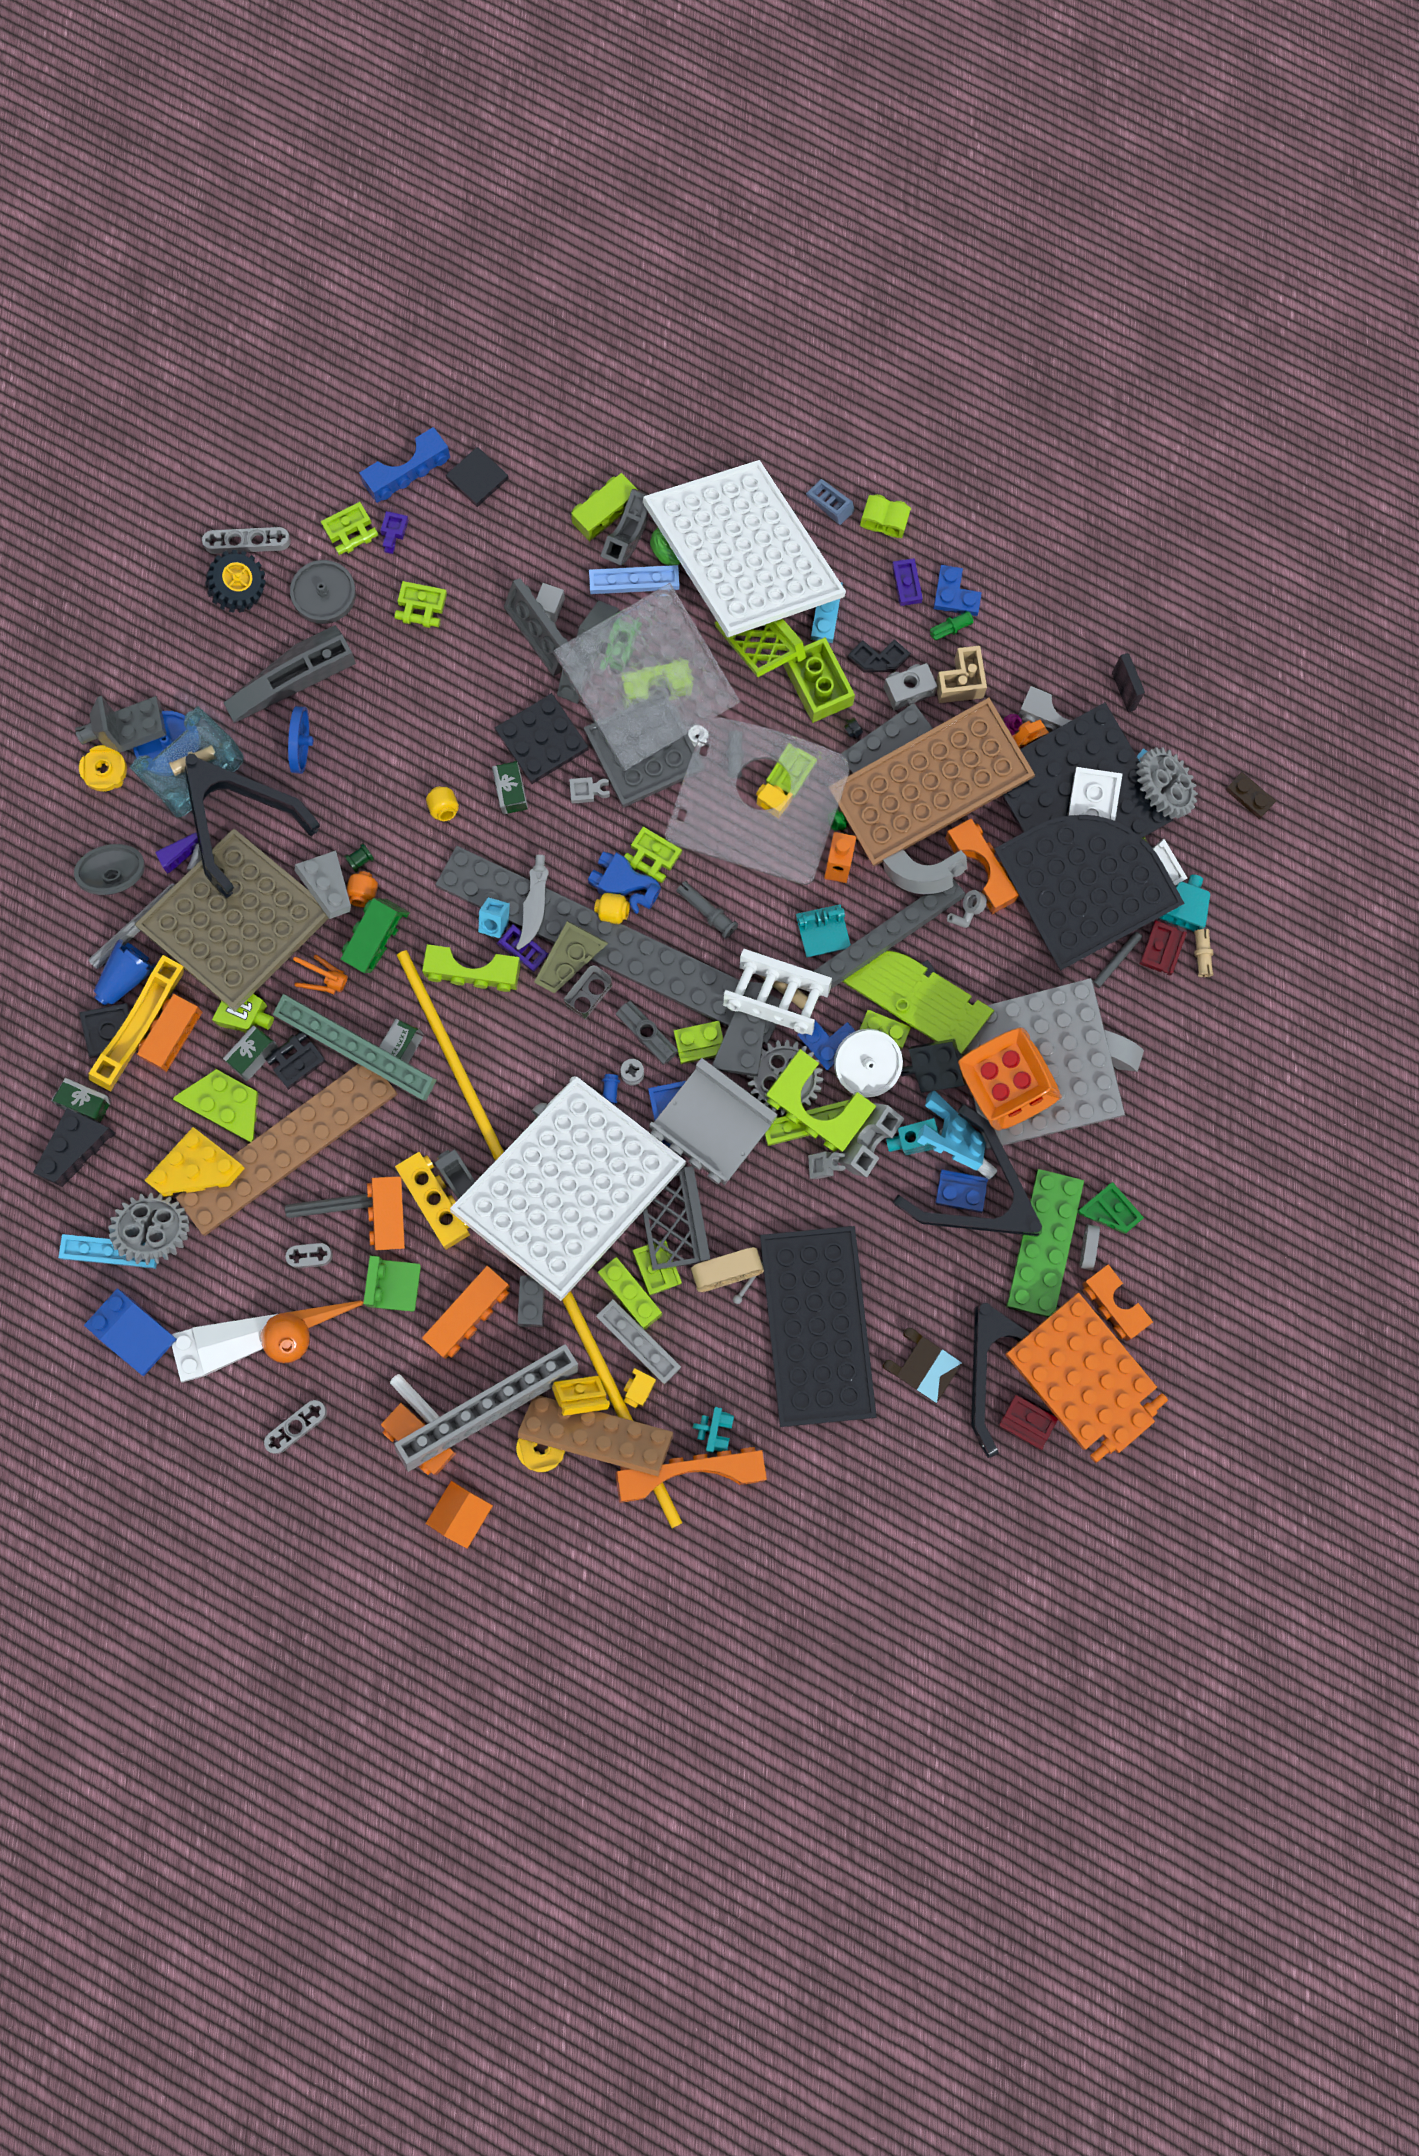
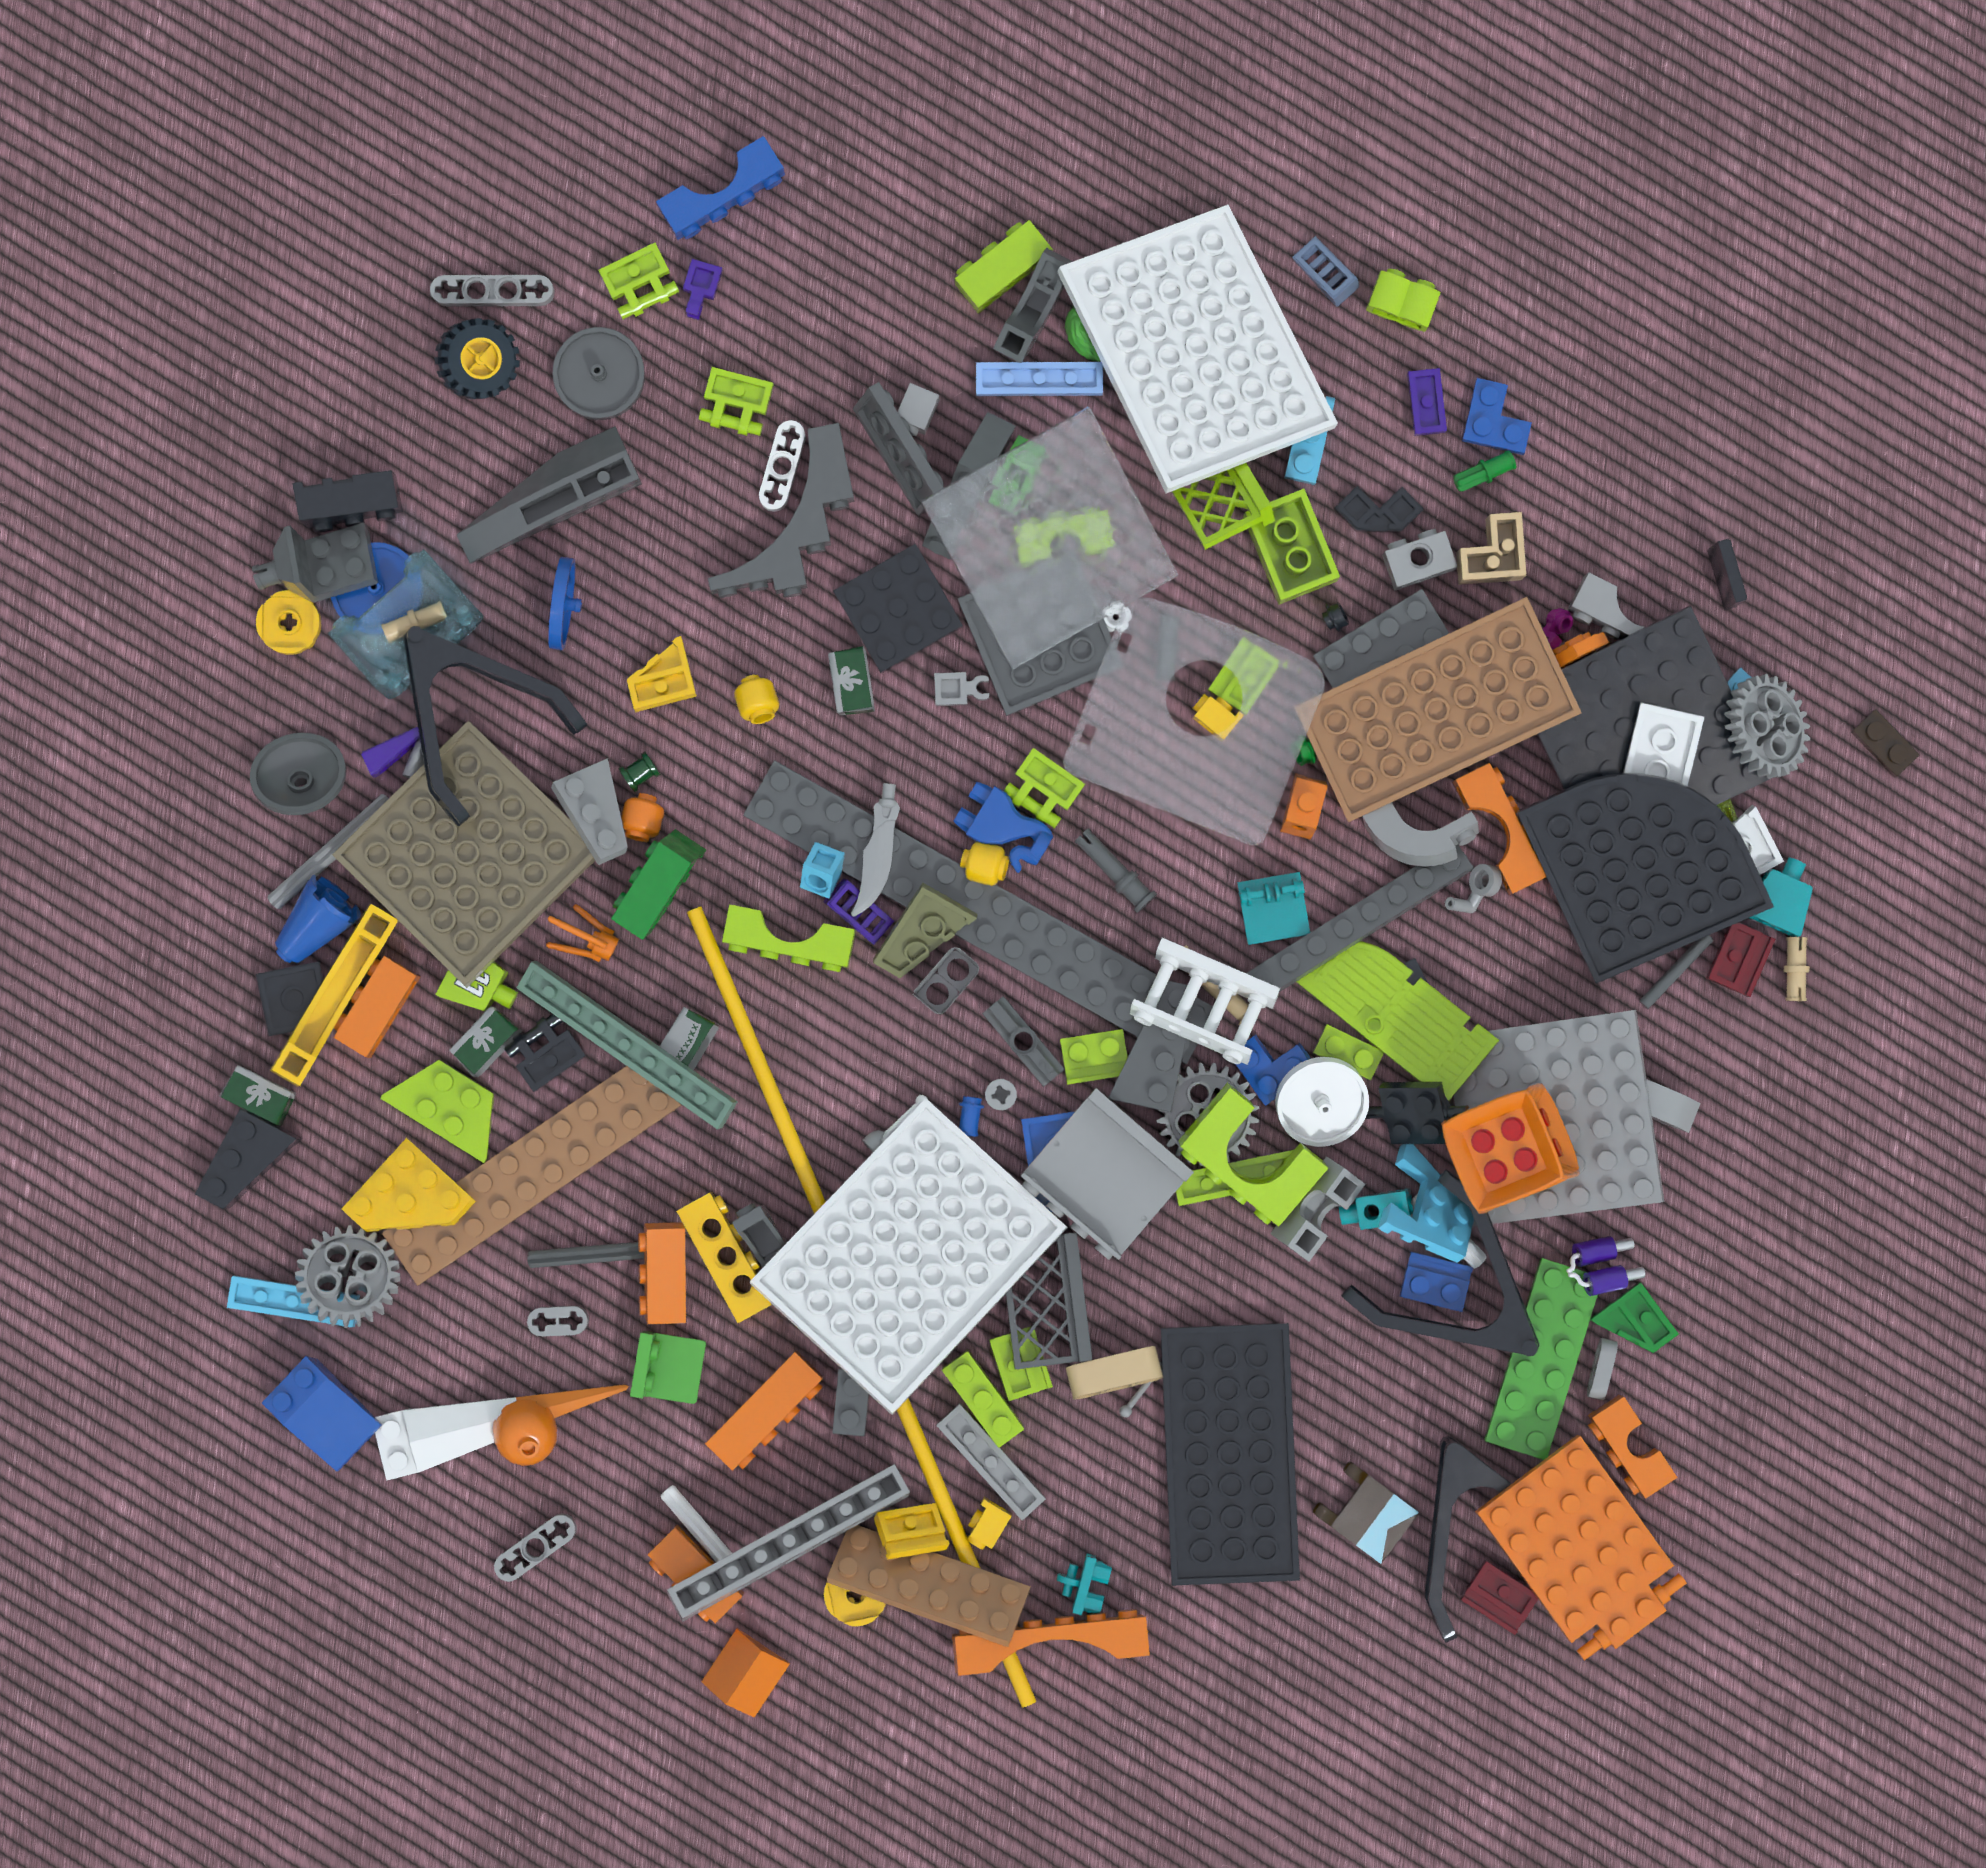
camera: 10 degrees right, 10 degrees up
black tile [446,447,509,507] -> none
light grey plate [808,1152,846,1179] -> none
none -> black wedge [292,470,403,533]
none -> yellow wing [627,636,697,712]
none -> dark grey arch [708,423,855,598]
none -> white beam [759,420,806,512]
none -> dark purple piece [1566,1236,1645,1296]

